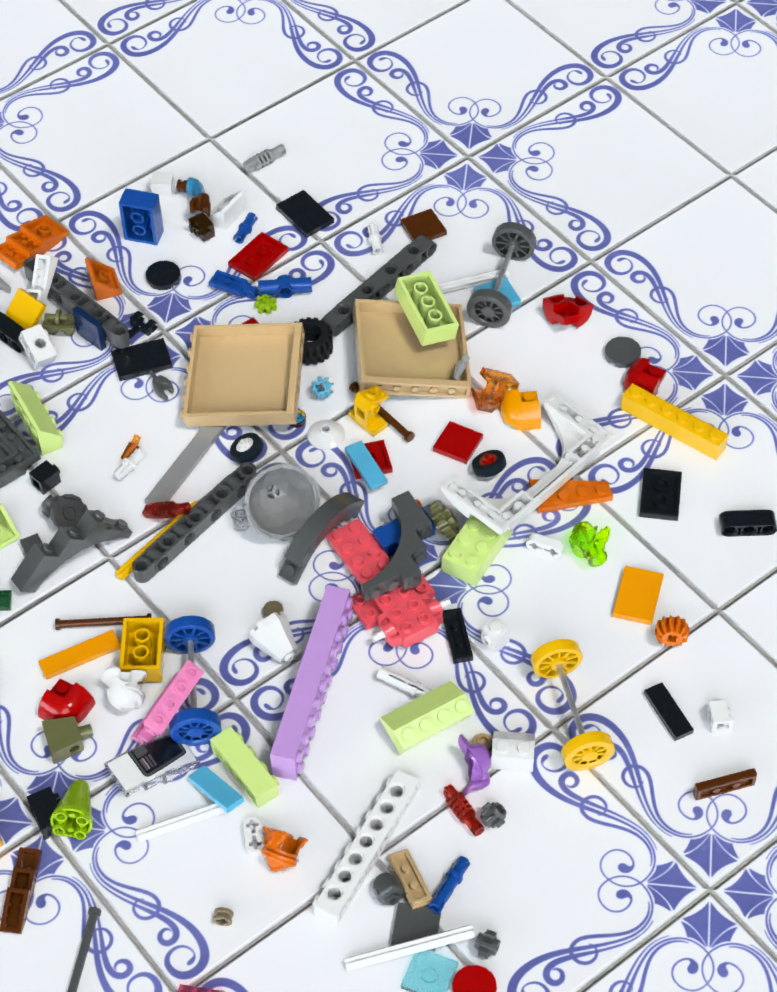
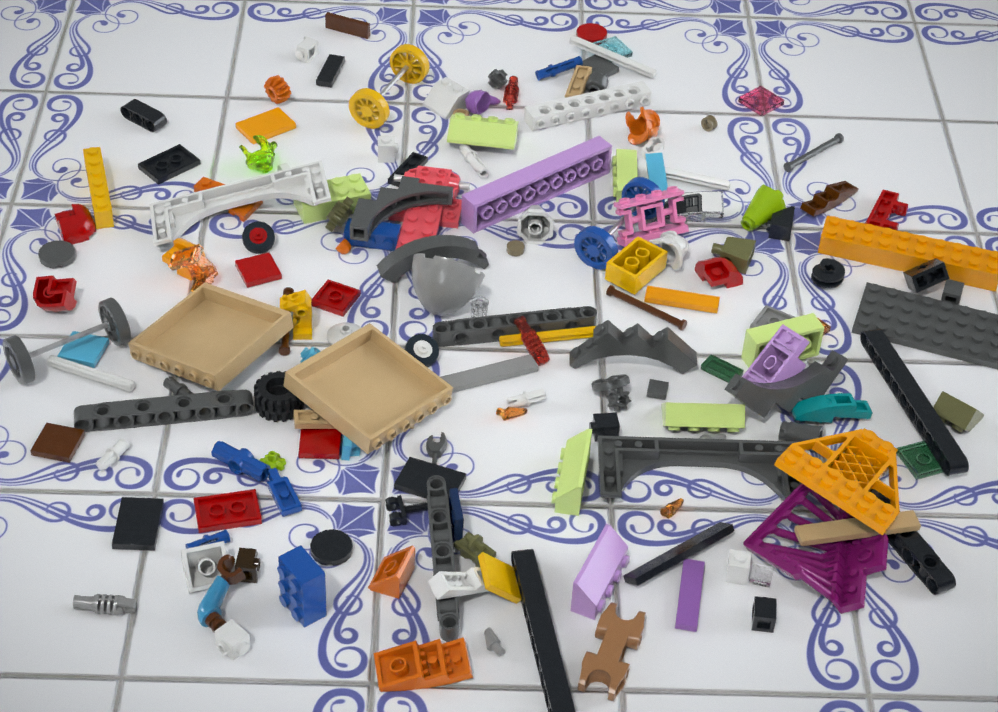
camera: 145 degrees left, 10 degrees down
white brick [18,324,58,369] -> none
medium azure tile [345,440,388,491] -> none
yellowish green brick [394,271,459,346] -> none
light grey bar [453,354,470,380] -> none
dark grey gear [474,929,501,959] -> none

